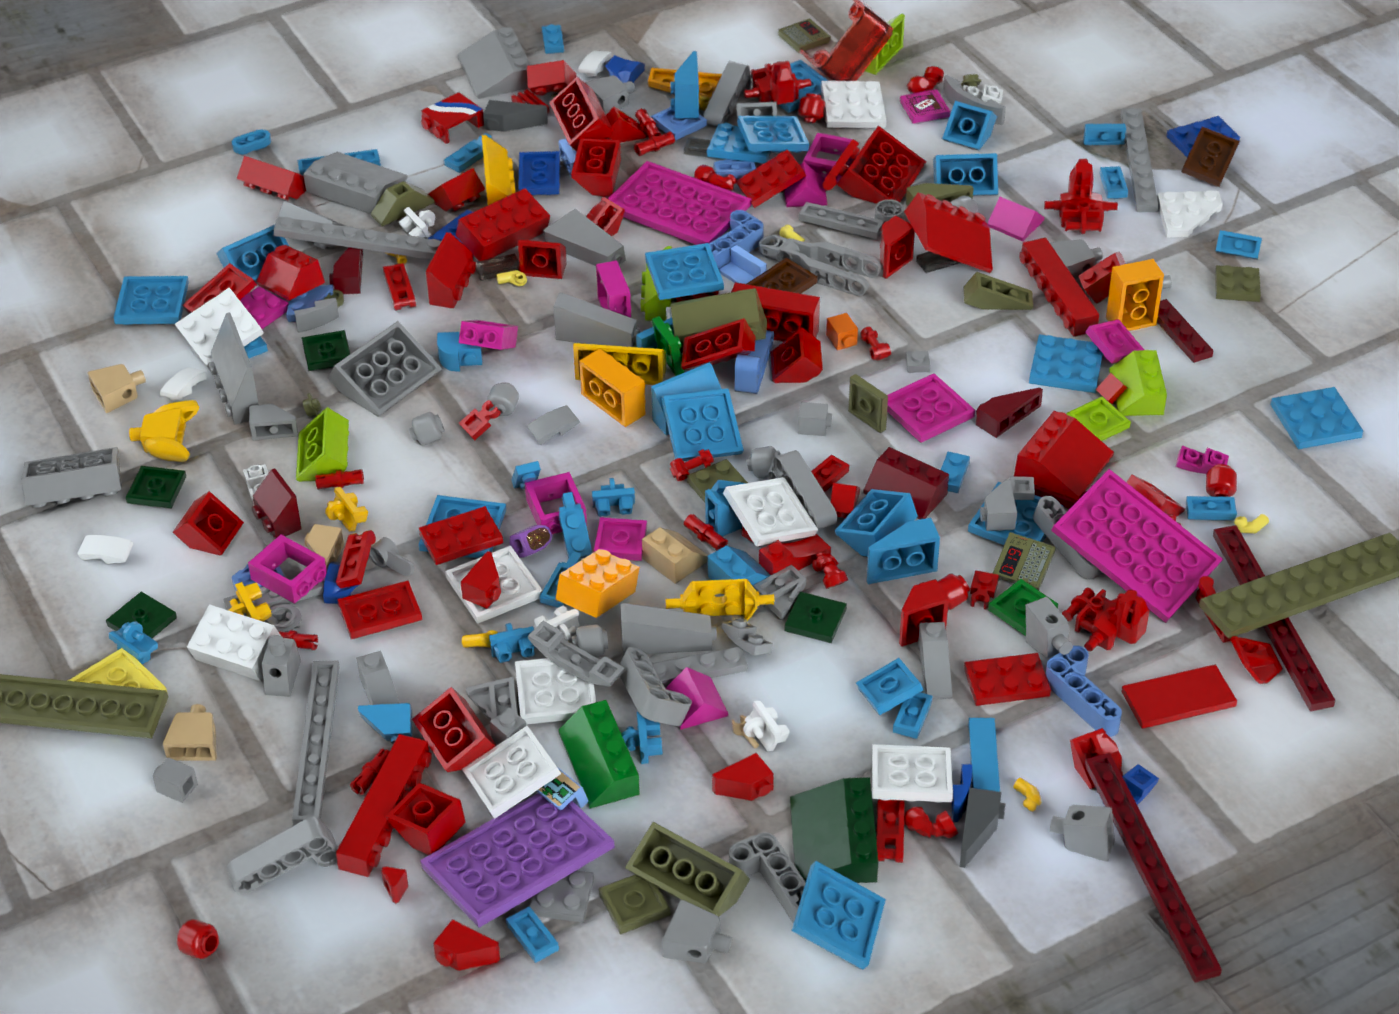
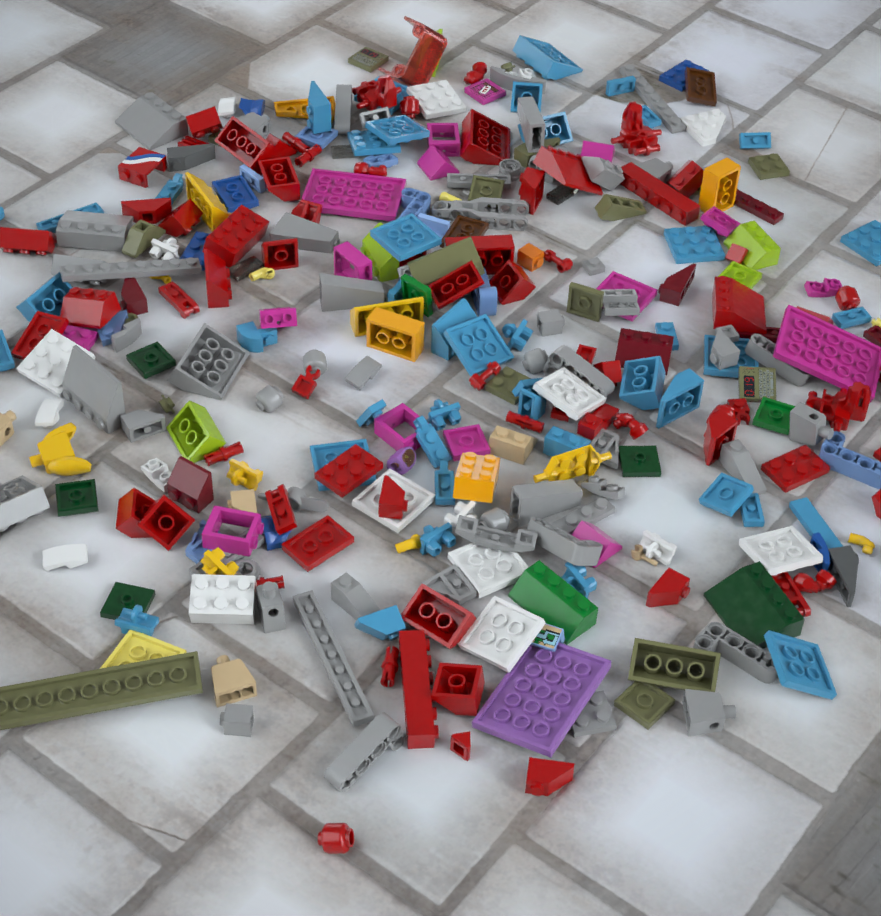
camera: 25 degrees left, 0 degrees up
light grey brick [490,708,527,745] -> none
dark azure plate [506,906,559,963] -> none
dark azure plate [542,24,564,54] -> none
red plate [736,149,806,208] -> none
red hinge [822,139,860,191] -> none
none -> red slope [121,197,172,224]
none -> red slope [137,494,195,551]
none -> olive tile [468,175,505,208]
none -> dark azure hips [502,319,533,351]
none -> dark azure slope [512,35,583,80]
none -> light grey slope [517,97,545,153]
none -> light grey slope [581,156,625,191]
none -> light grey slope [601,289,640,316]

